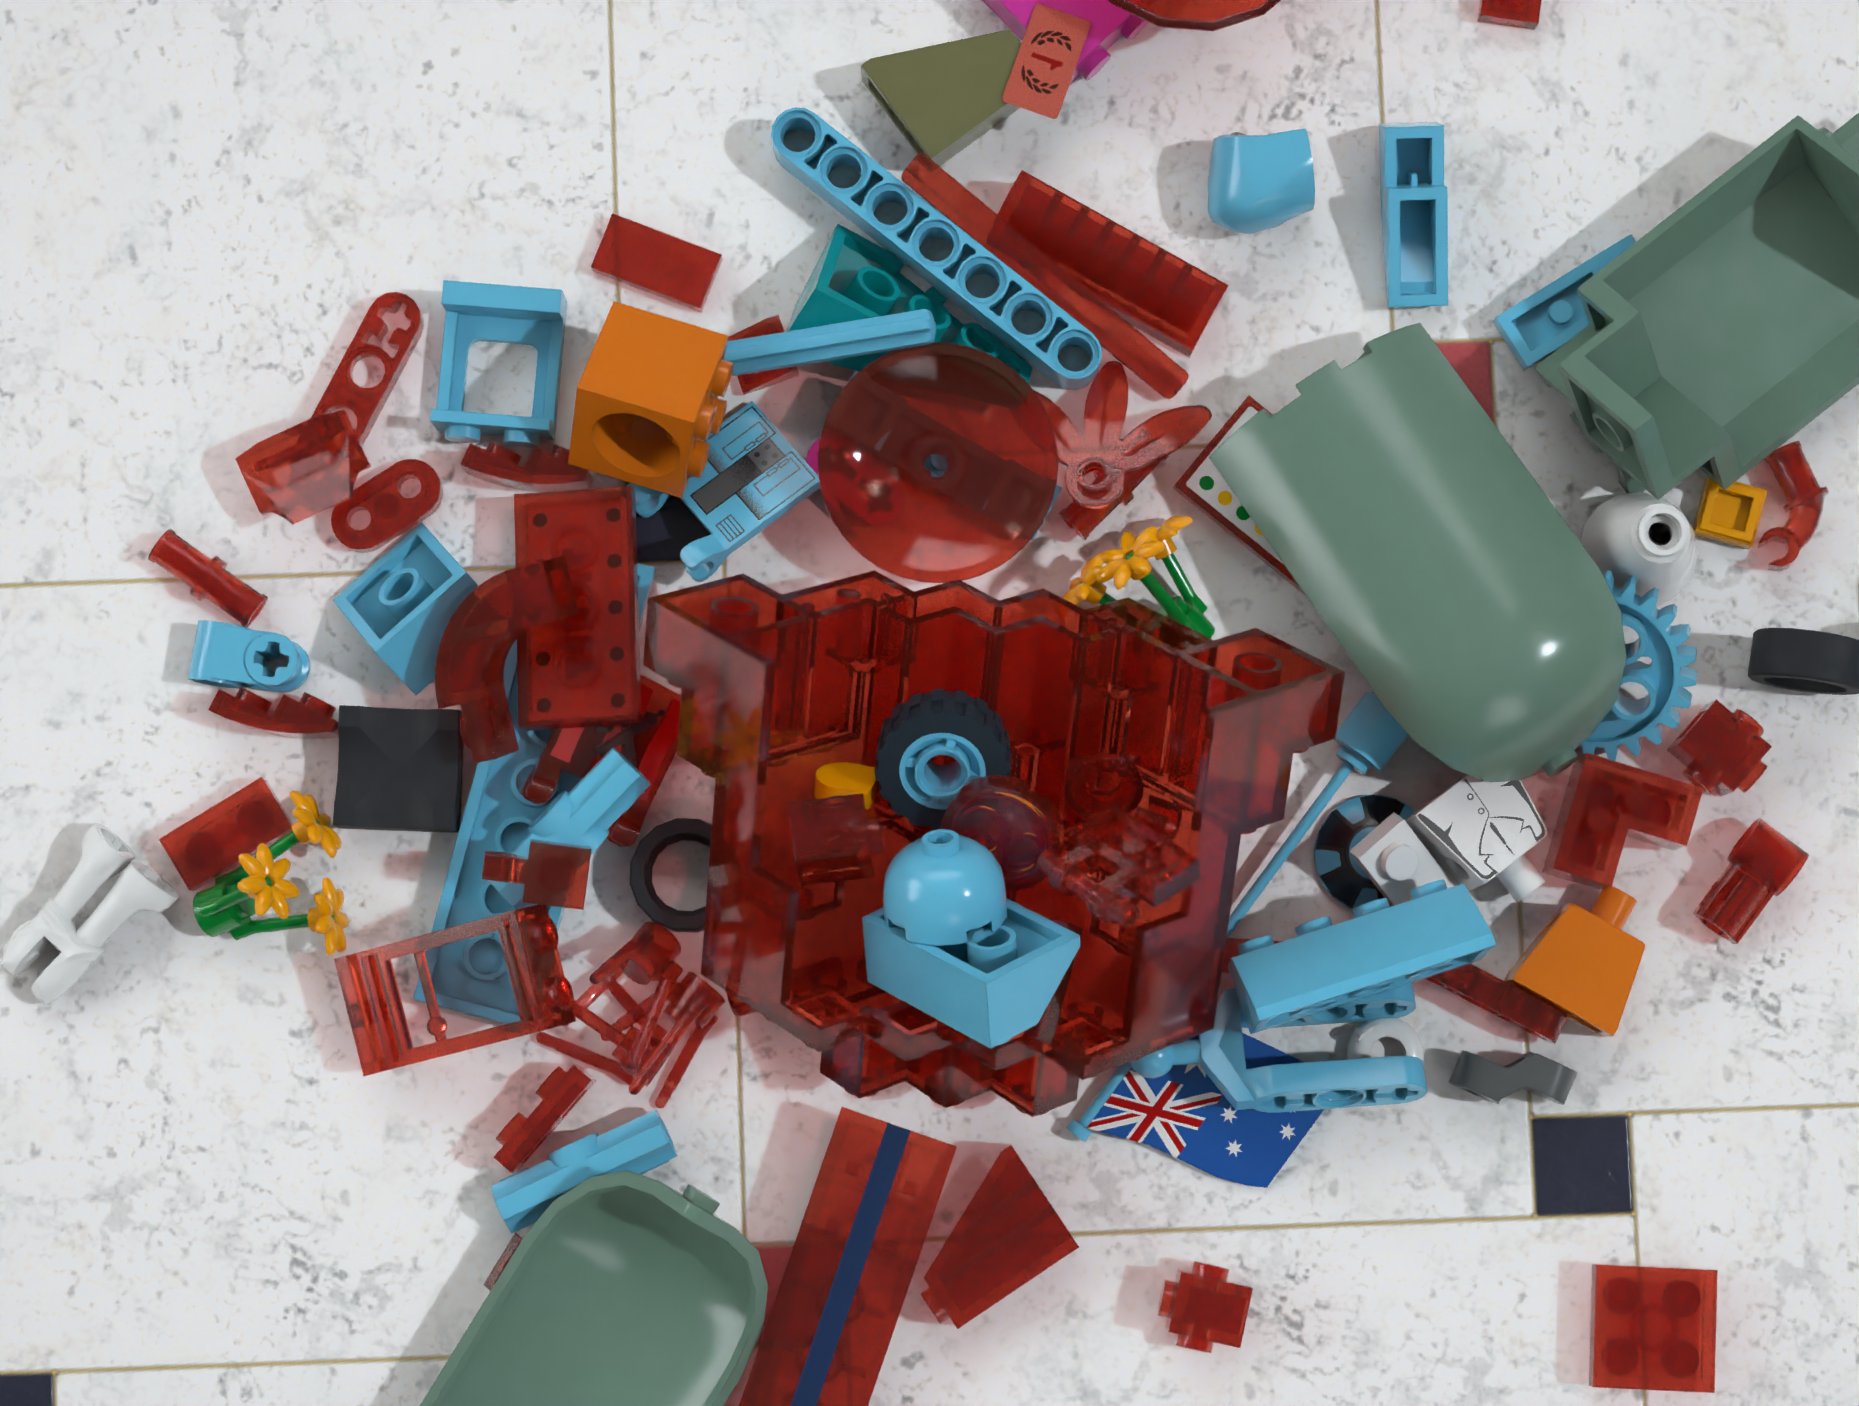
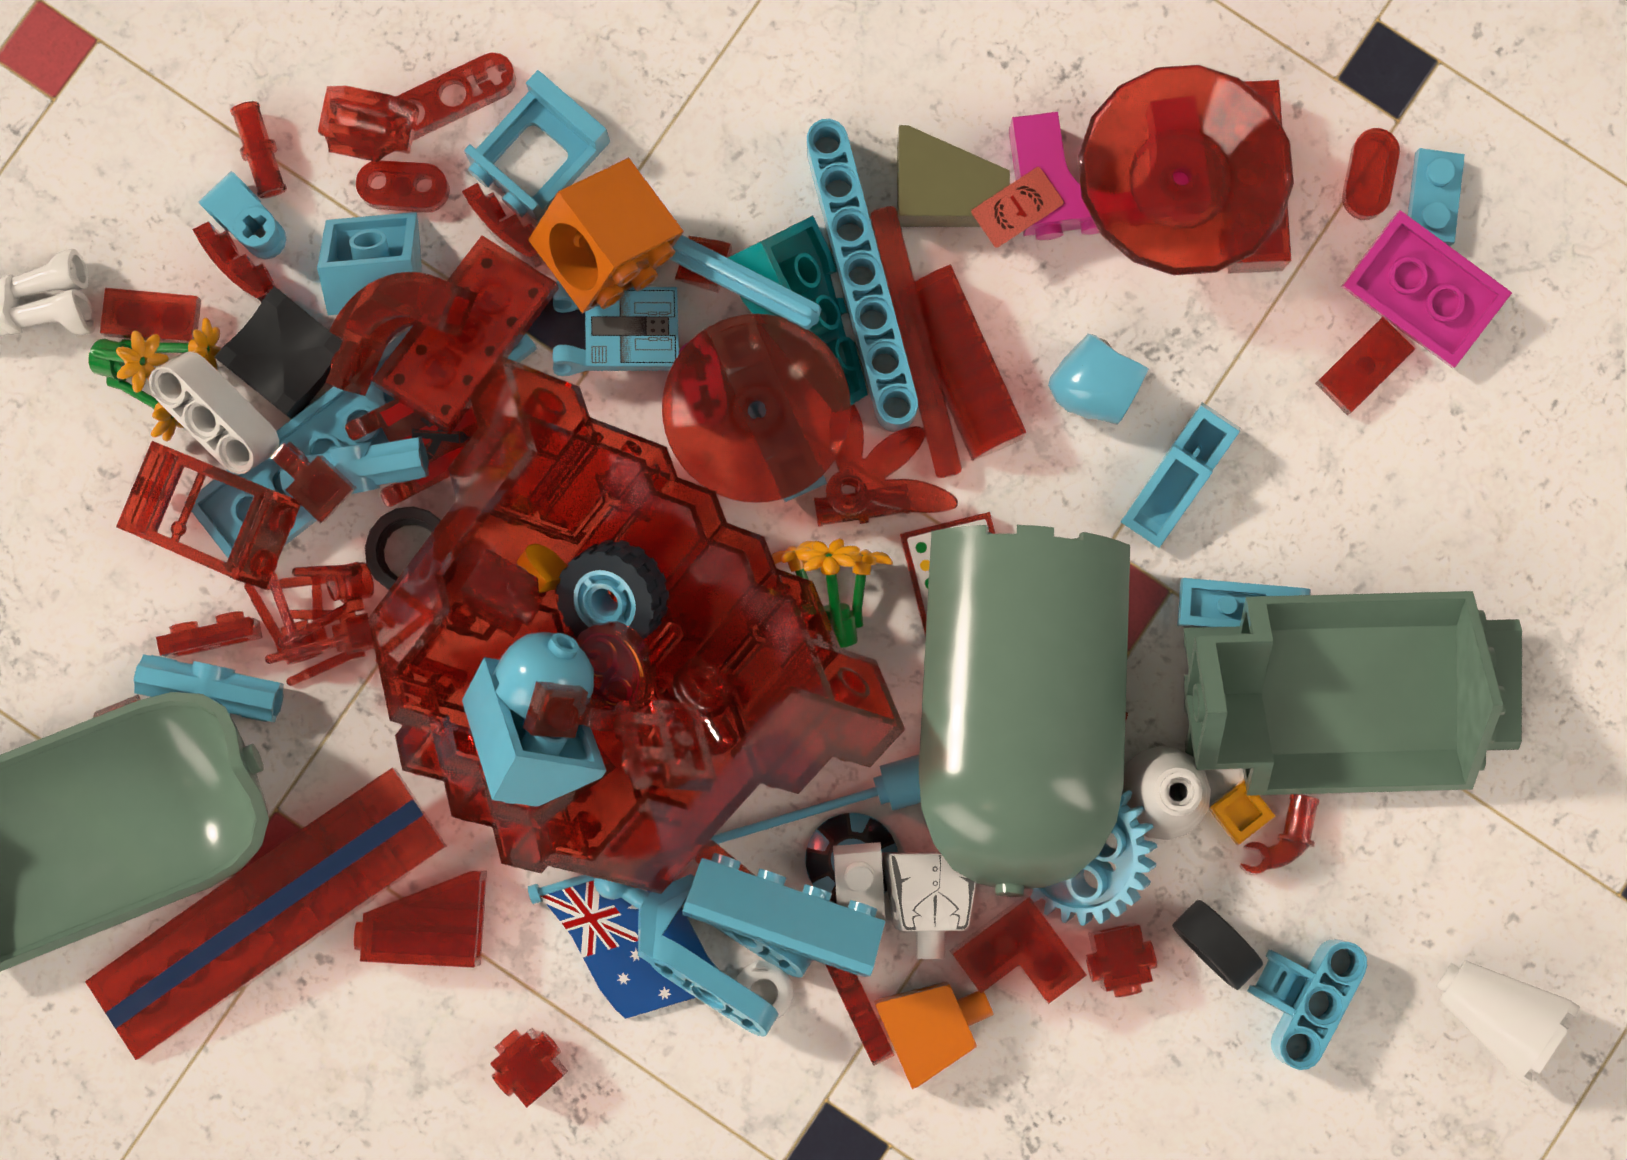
camera: 35 degrees right, 0 degrees up
clear red tile [591,213,723,313] -> none
dark grey piece [1449,1050,1577,1105] -> none
clear red piece [1693,818,1809,944] -> none
none -> white beam [149,352,279,474]
none -> clear red plate [523,681,619,738]

